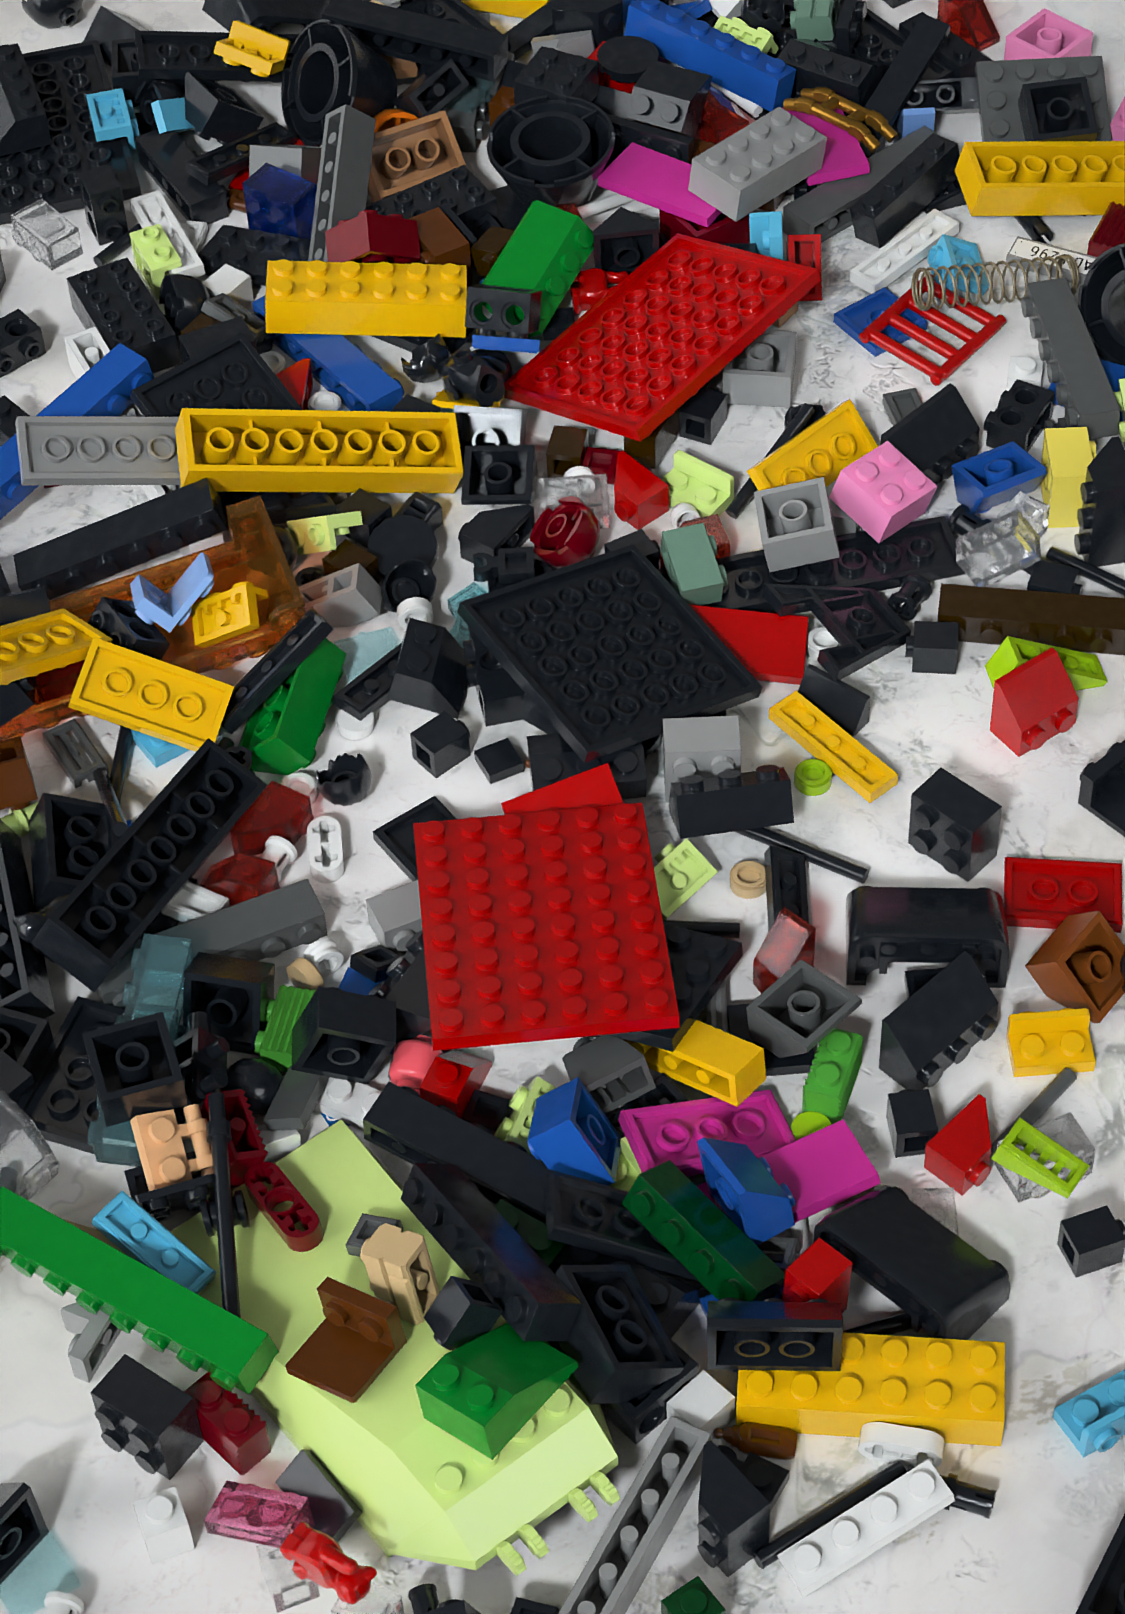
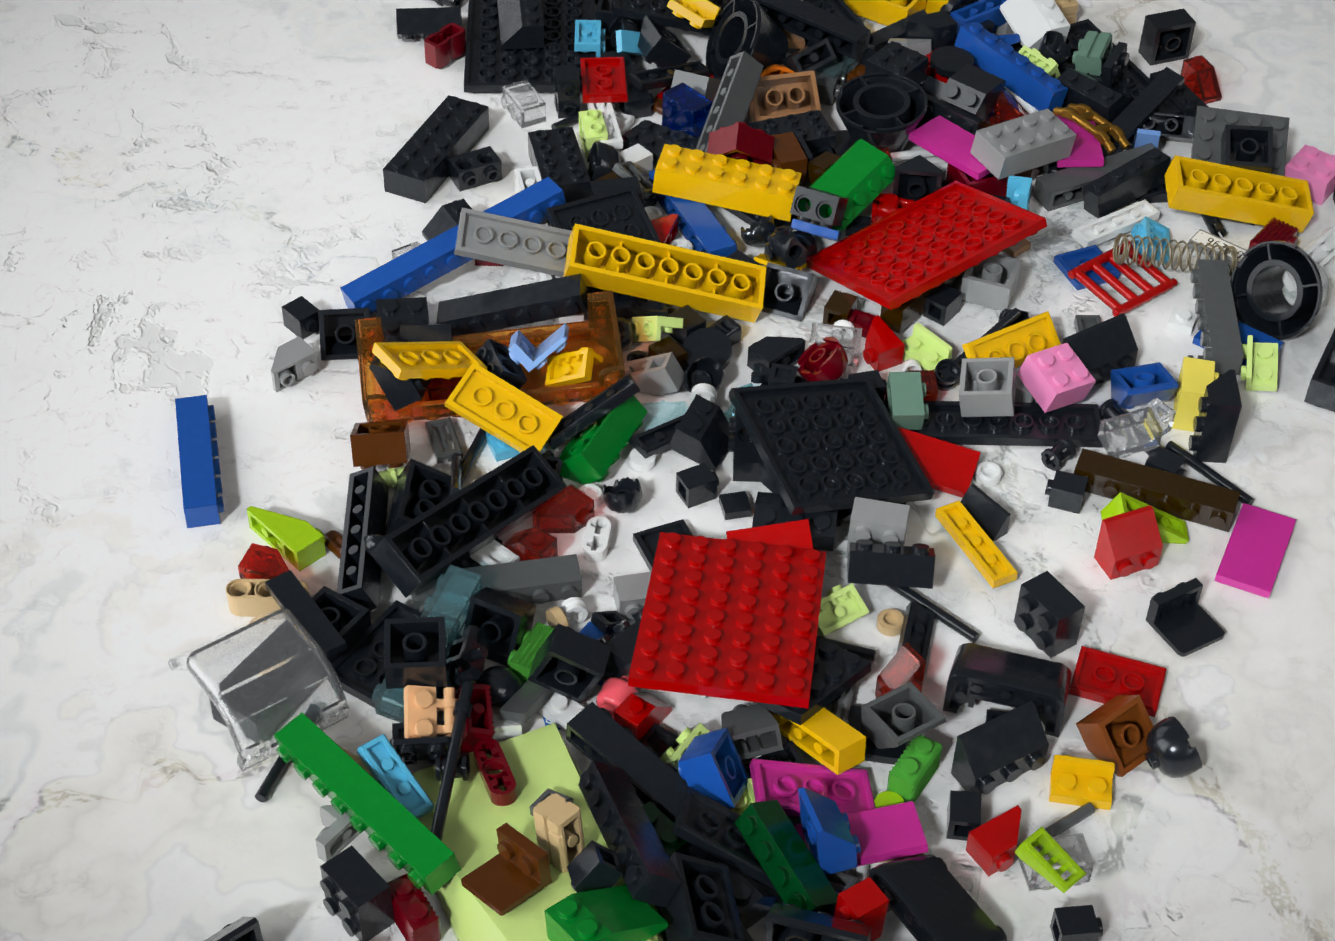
camera: 10 degrees right, 5 degrees down
white bush [249,835,297,887] -> none
black slope [461,445,538,505] -> none
black wing [762,584,911,682] -> none
red slope [786,234,822,301] -> none
lime tile [794,759,832,796] -> none
black brick [984,379,1055,452] -> none
bright pink brick [1004,8,1093,60] -> none
none -> red tile [580,57,628,103]
none -> black wheel [932,359,961,391]

